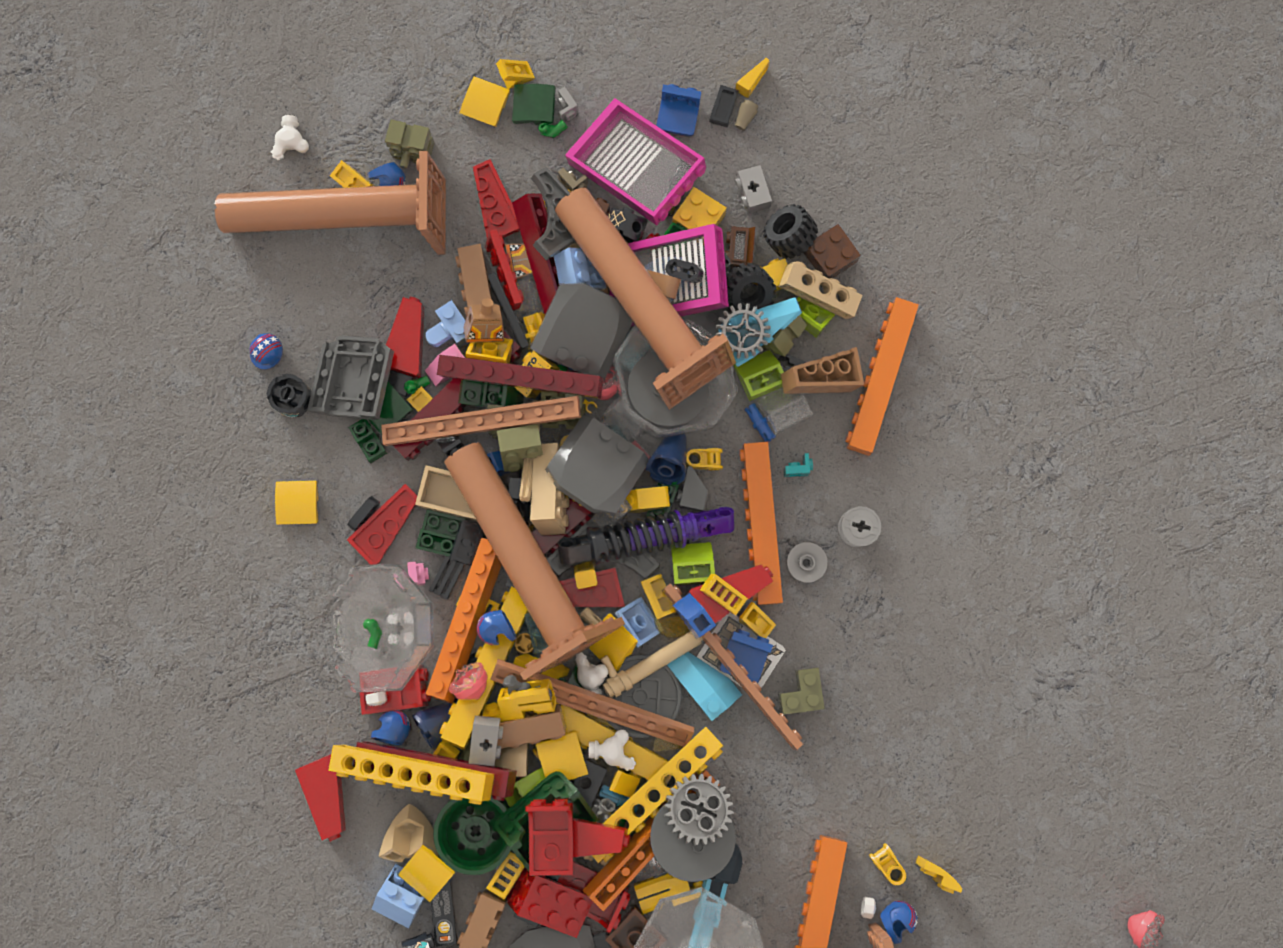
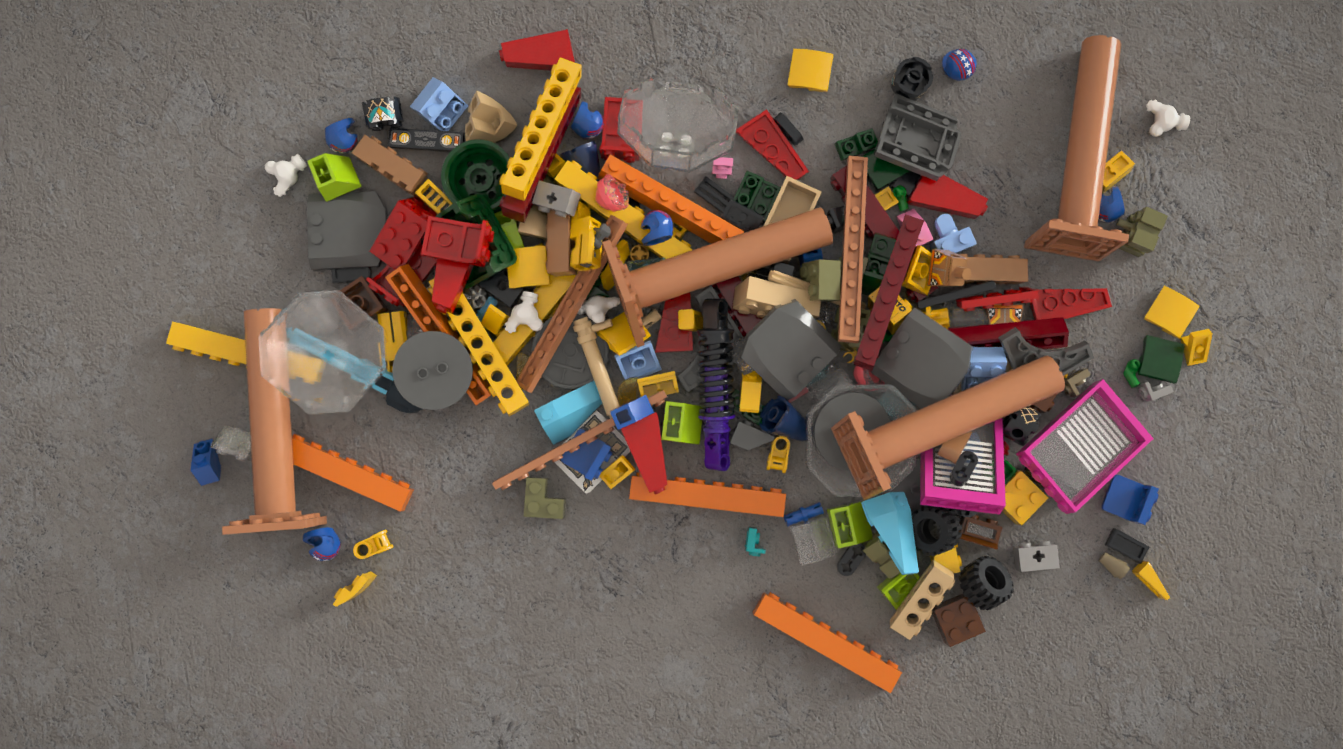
camera: 100 degrees right, 5 degrees up
green arm [363,619,382,649] -> none
white tile [366,691,387,706] -> none
yellow slope [398,845,455,902] -> none
light grey gear [664,774,734,846] -> none
yellow slope [700,574,748,615] -> none
light grey gear [716,303,771,359] -> none
medium nougat wedge [781,347,864,394] -> none
light grey dish [787,542,828,583] -> none
light grey piece [838,506,881,547] -> none
white tile [861,897,876,919] -> none

